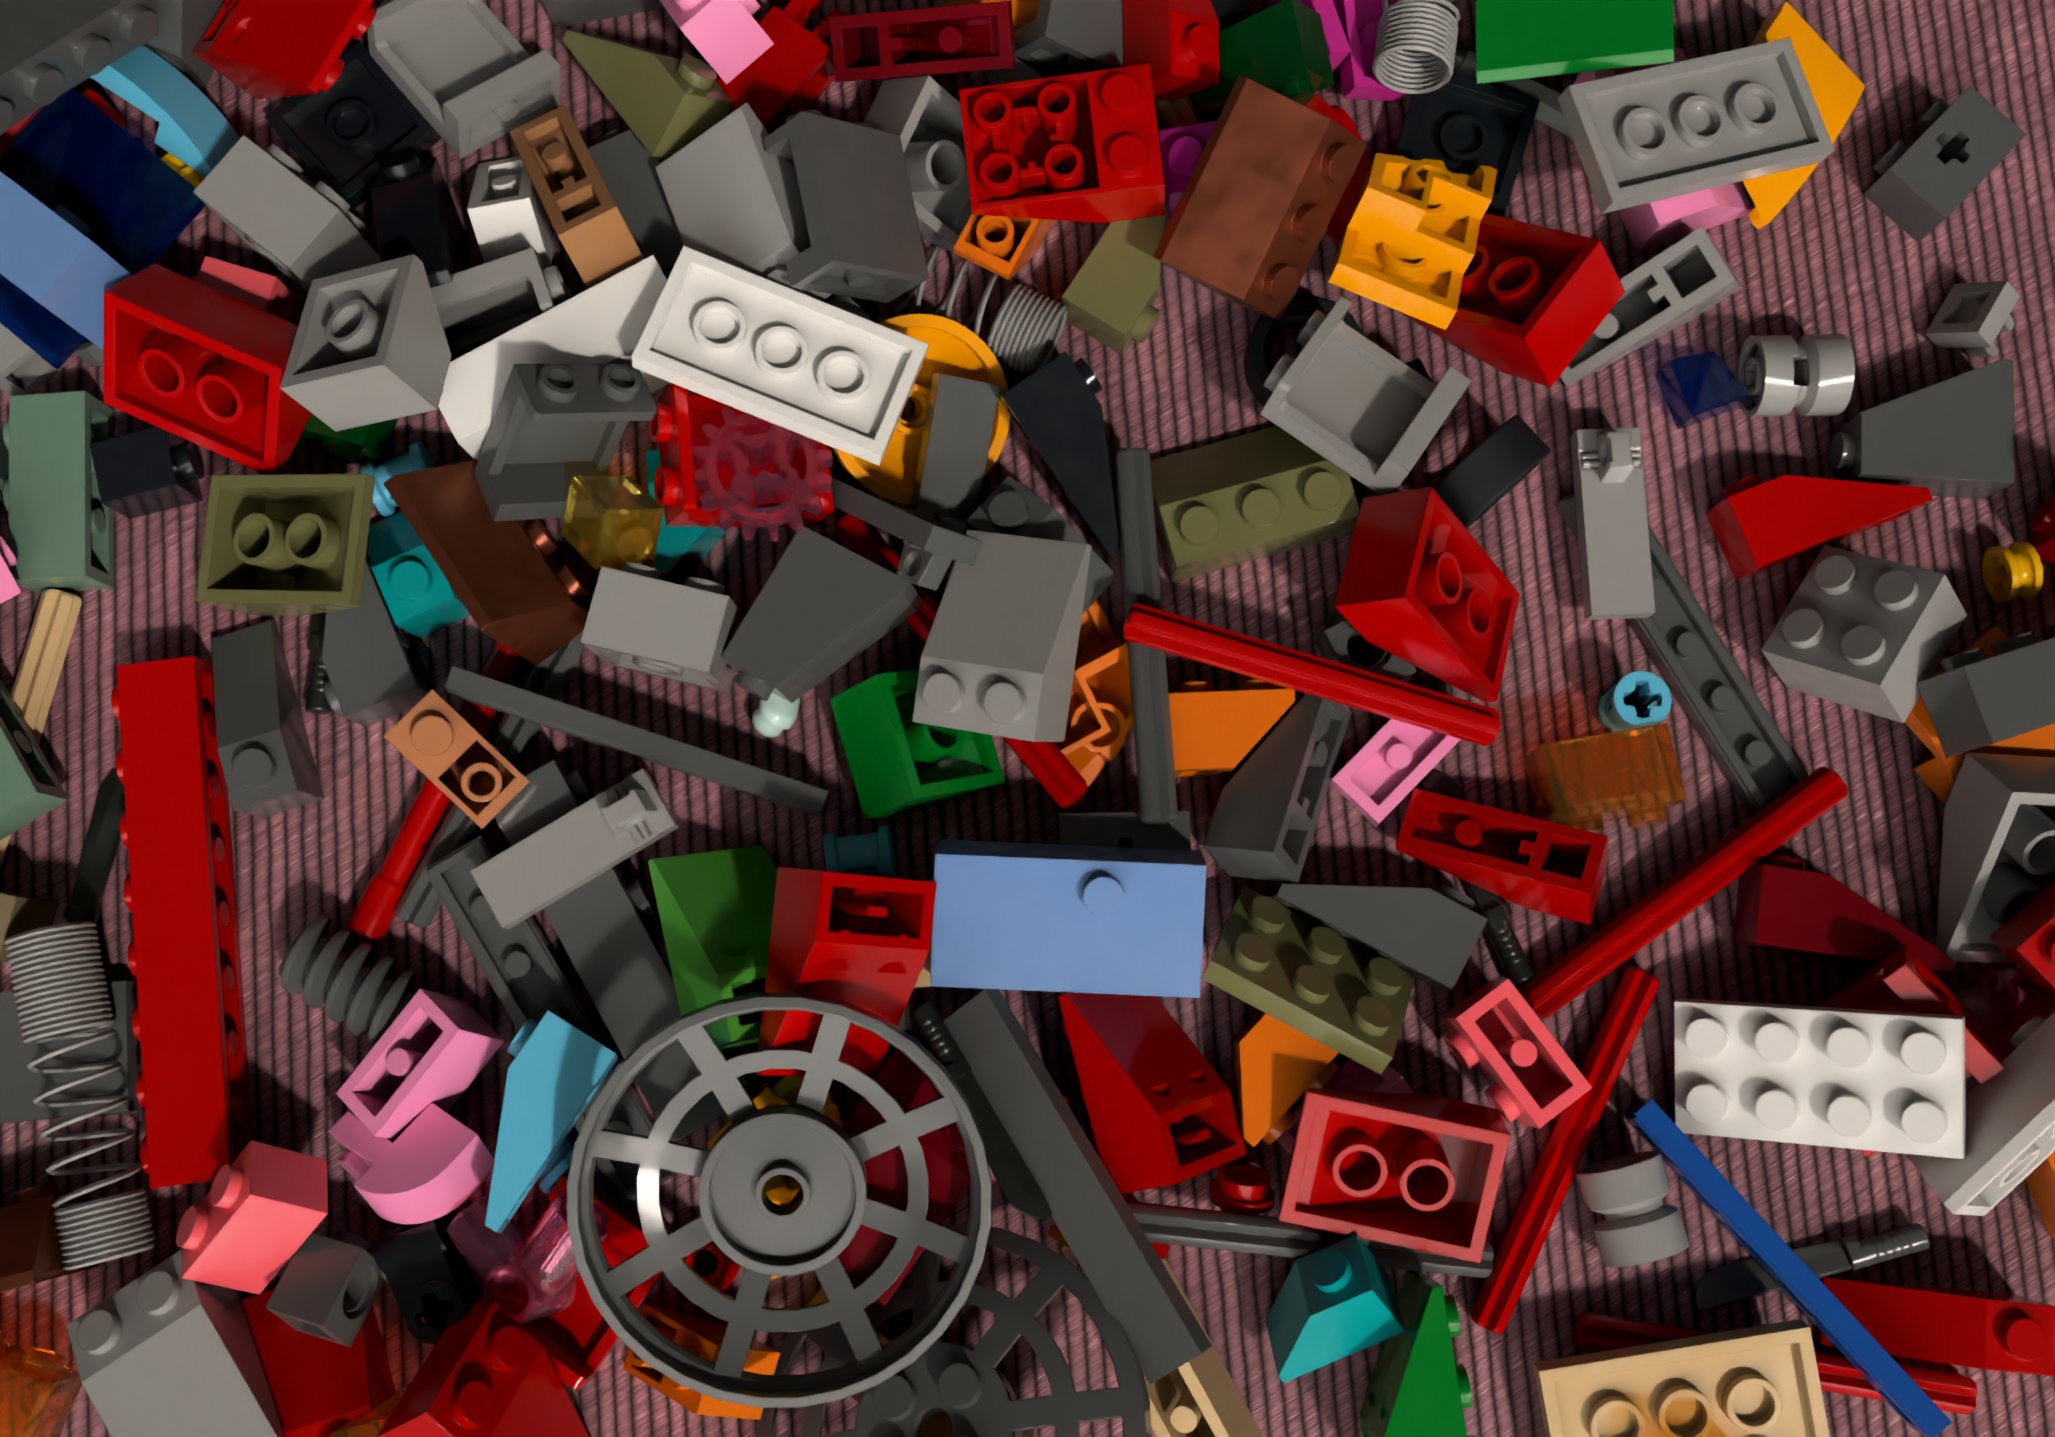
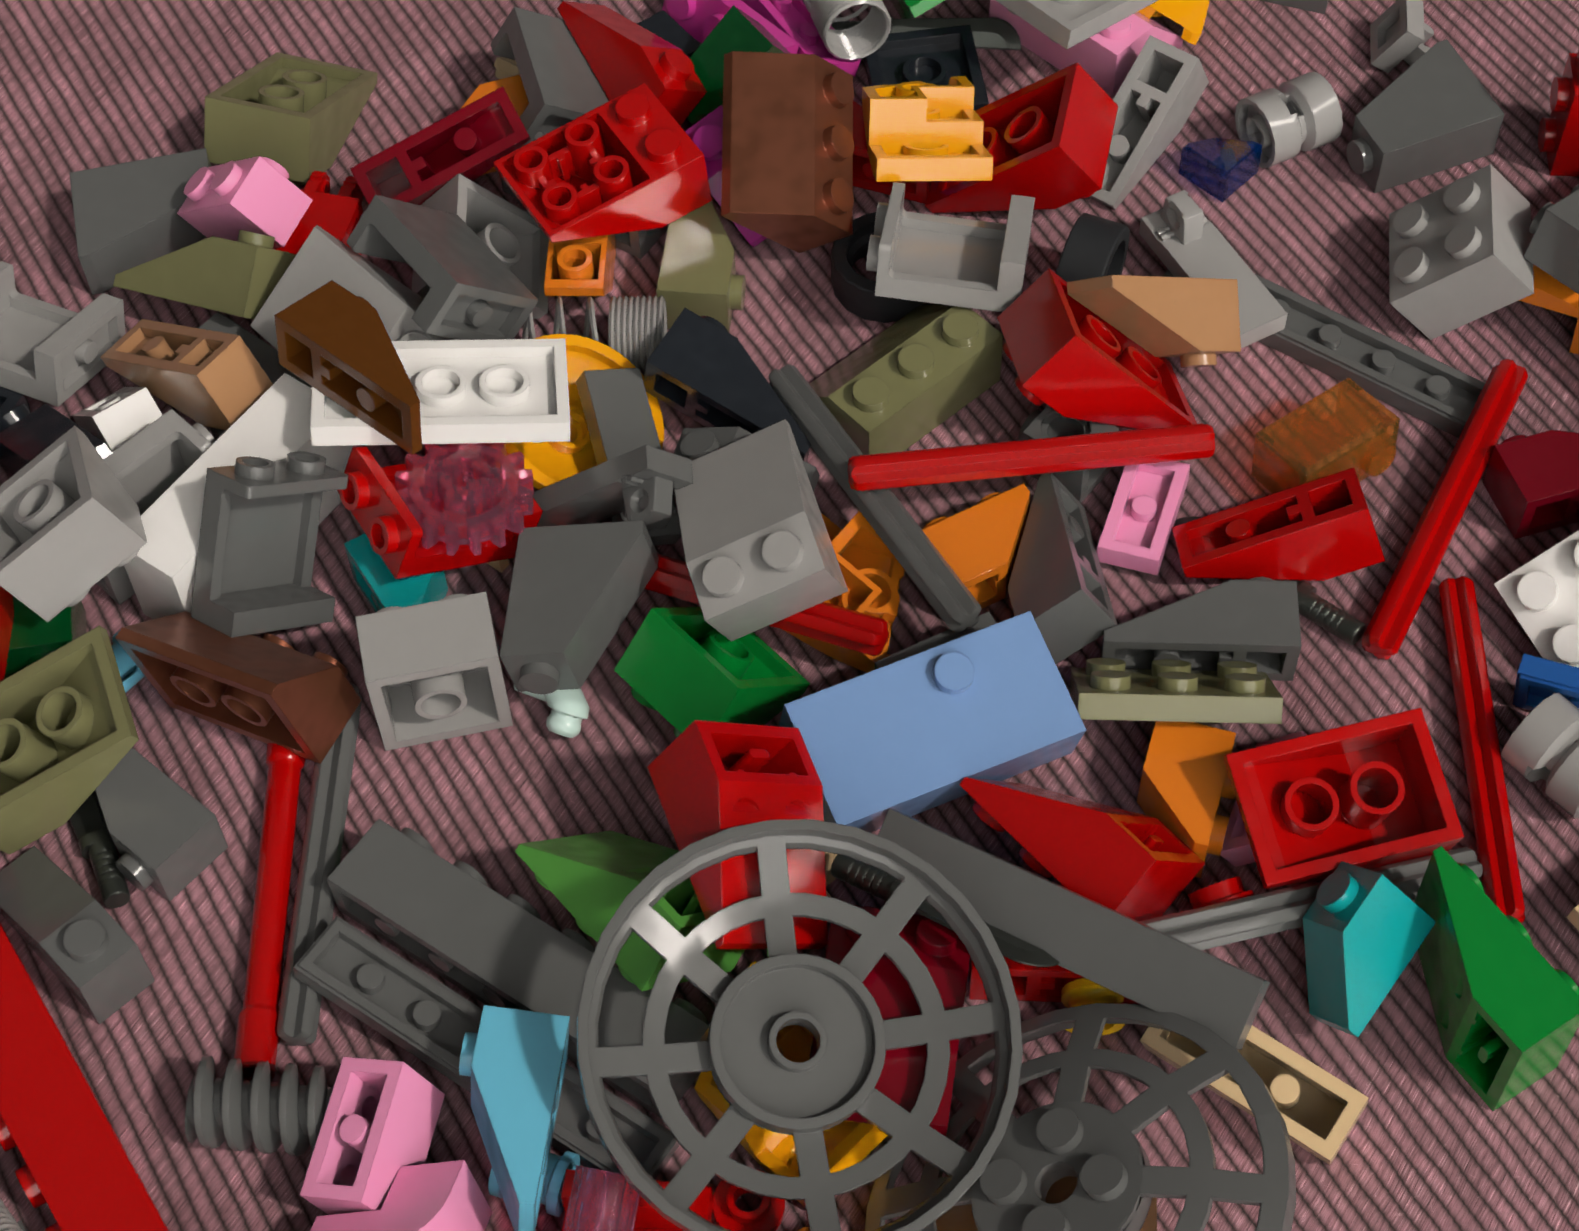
camera: 25 degrees left, 25 degrees down
teal slope [368,511,471,639] -> none
nougat slope [383,689,530,829] -> none
dark grey tile [444,666,829,817] -> none
light grey hinge [470,768,680,929] -> none
clear yellow brick [561,476,664,569] -> none
coral brick [1439,978,1592,1129] -> none
medium azure bush [1596,671,1672,740] -> none
red slope [1706,474,1933,580] -> none
yellow bush [1982,541,2043,602] -> none
none -> reddish brown slope [274,280,422,455]
none -> medium nougat slope [1067,275,1241,368]

